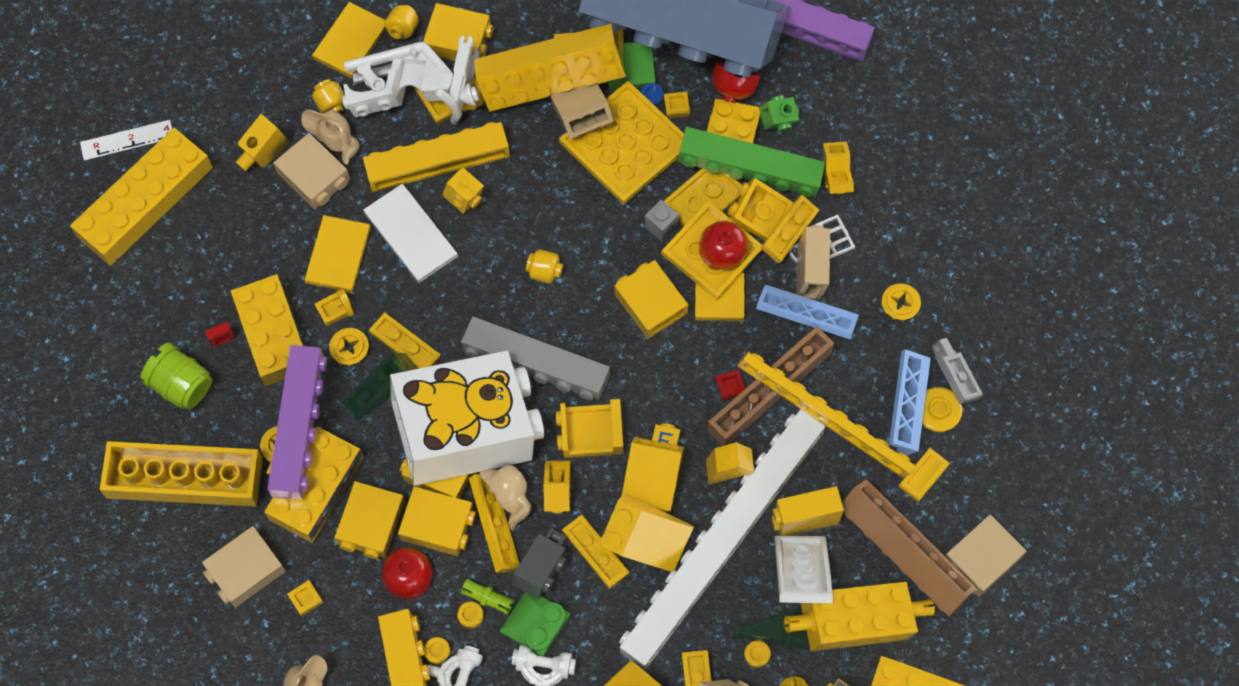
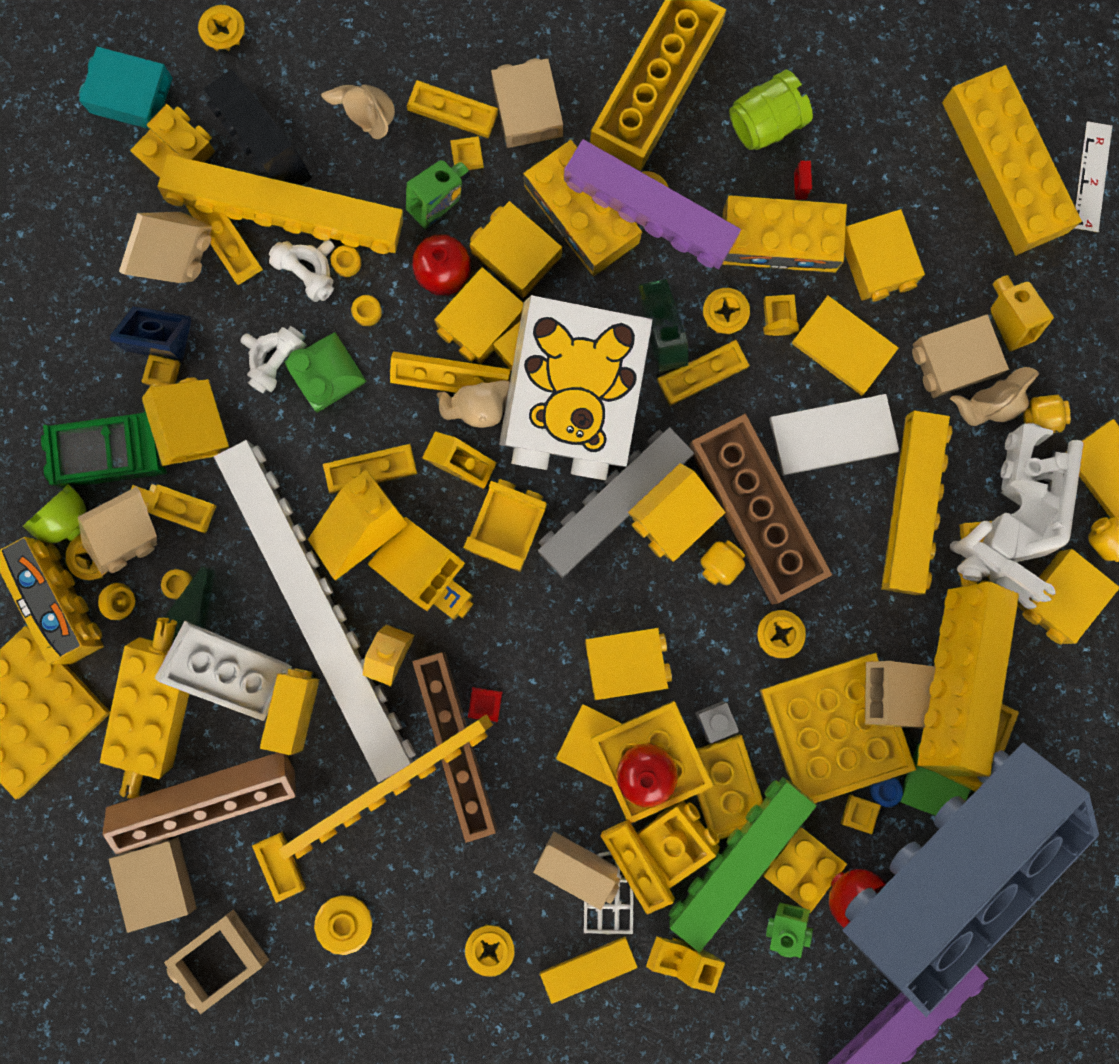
camera: 110 degrees right, 15 degrees up
yellow head [442,167,484,214] -> none
lime pin [461,579,514,615] -> none
dark grey brick [512,528,568,599] -> none
light blue fence [756,285,859,339] -> none
light blue fence [889,349,931,456] -> none
light grey hinge [932,338,983,404] -> none
none -> tan window [164,909,269,1014]
none -> bright green torso [406,160,470,230]
none -> yellow tile [407,80,498,139]
none -> yellow tile [540,936,638,1004]
none -> yellow brick [628,463,726,562]
none -> medium nougat brick [688,414,832,605]
none -> yellow gear [756,610,806,658]
none -> yellow brick [844,209,925,301]

